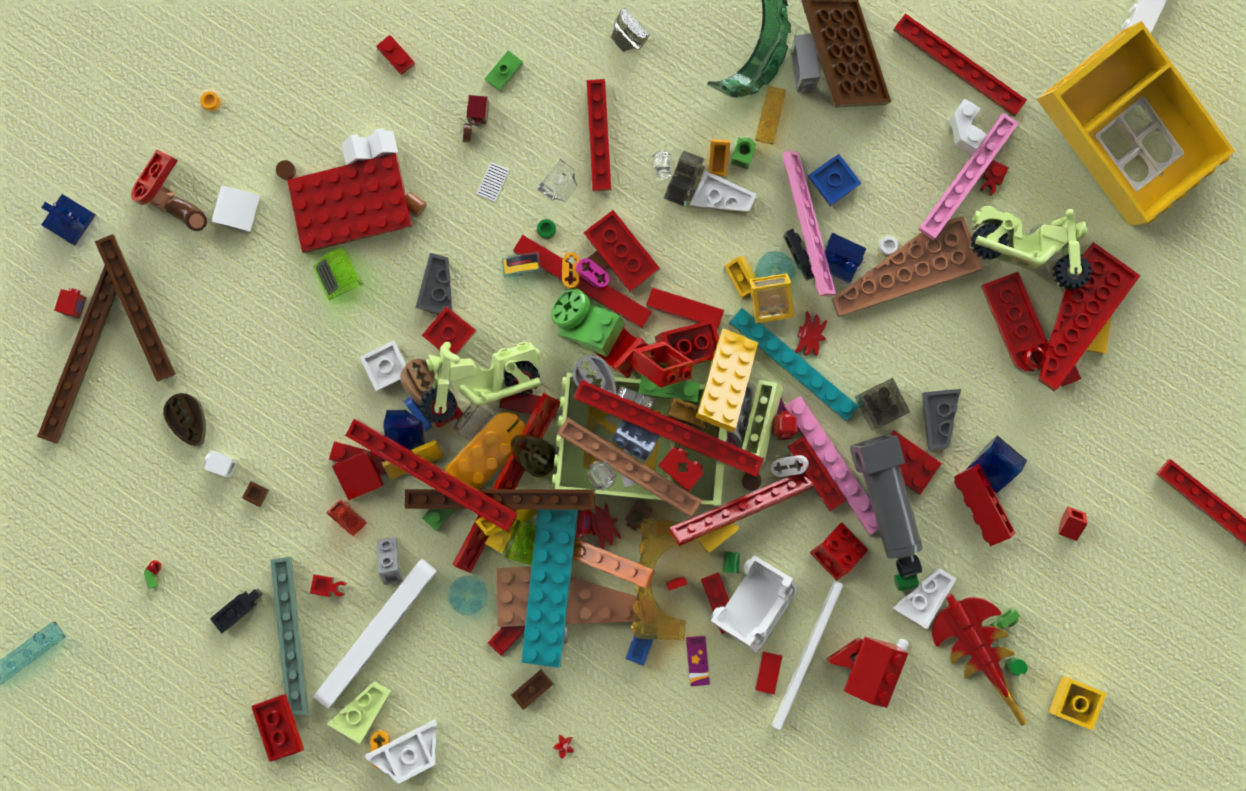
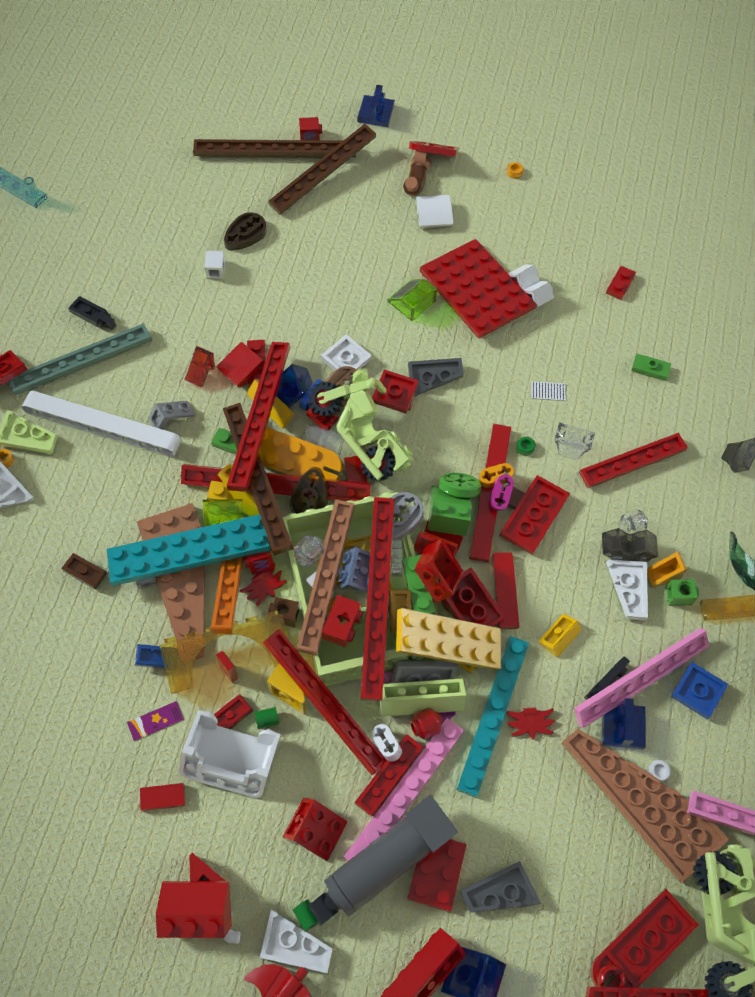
camera: 65 degrees right, 20 degrees down
arm [144,560,162,589] -> none
reddish brown plate [242,481,269,507] -> none
reddish brown tile [276,160,296,180] -> none
red plate [310,574,347,597] -> none
dark orange piece [405,192,427,216] -> none
clear light blue plate [448,575,488,615] -> none
reddish brown tile [463,123,472,143] -> none
dark red brick [466,95,489,126] -> none
red tile [488,626,525,656] -> none
slope [502,252,541,277] -> none
red plant [553,735,574,759] -> none
reddish brown tile [742,473,762,491] -> none
piece [749,273,794,323] -> none
clear light blue plate [755,251,794,281] -> none
white tile [772,581,843,730] -> none
clear smoke brick [855,378,911,431] -> none

